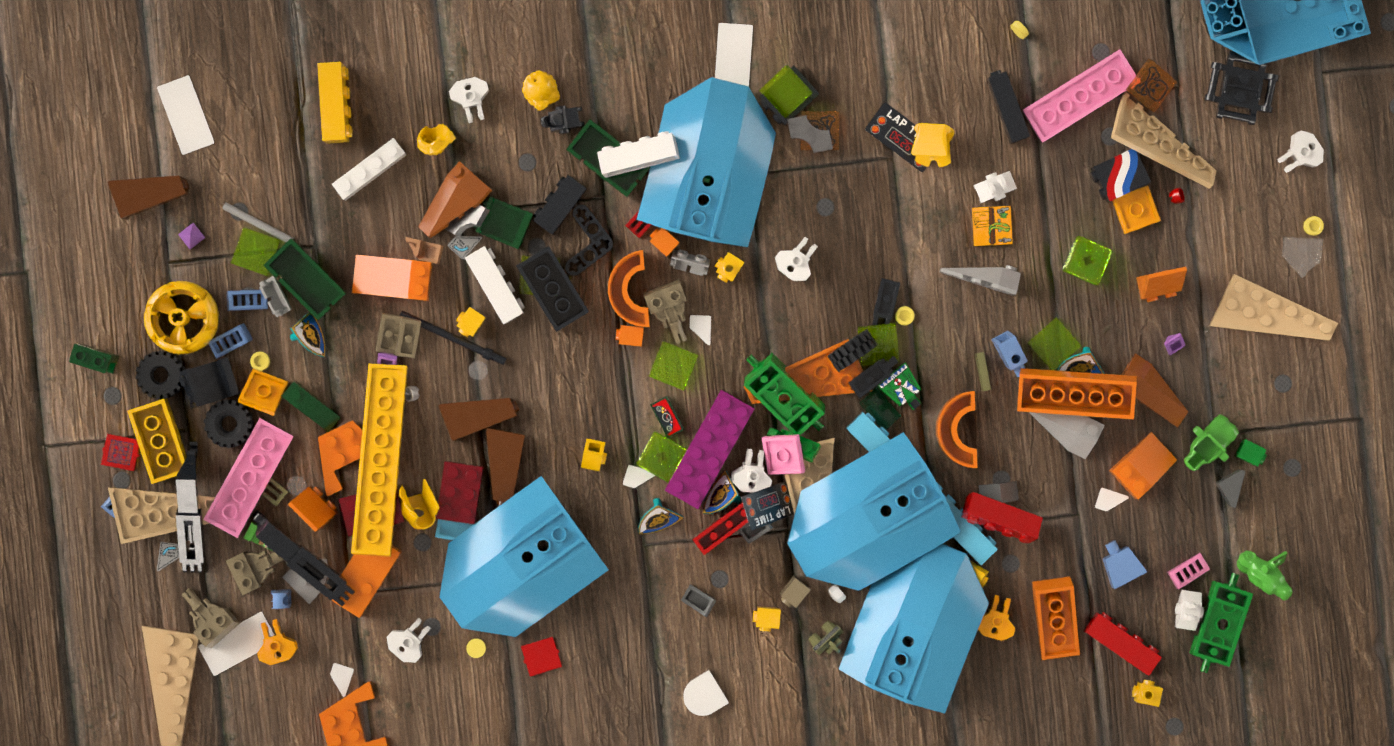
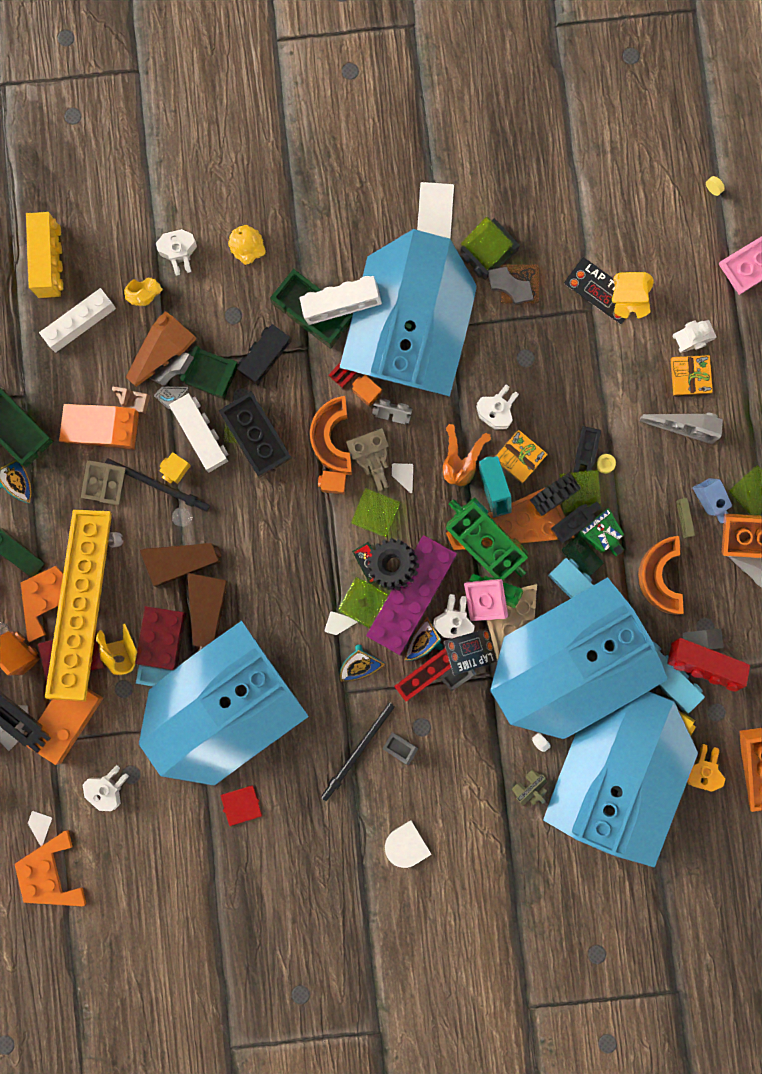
camera: 10 degrees right, 5 degrees down
medium lavender slope [377,352,397,365] -> none
light yellow tile [466,638,486,658] -> none
black hinge [540,106,585,134] -> none
black beam [565,205,613,276] -> none
yellow brick [581,439,607,471] -> none
yellow brick [715,252,744,283] -> none
yellow brick [752,606,781,632] -> none
dark tan brick [780,576,810,608] -> none
black brick [986,70,1030,144] -> none
none -> black bar [321,702,395,802]
none -> black tyre [367,538,419,590]
none -> orange hair [443,424,491,486]
none -> teal brick [479,456,512,518]
none -> light orange tile [495,430,547,484]

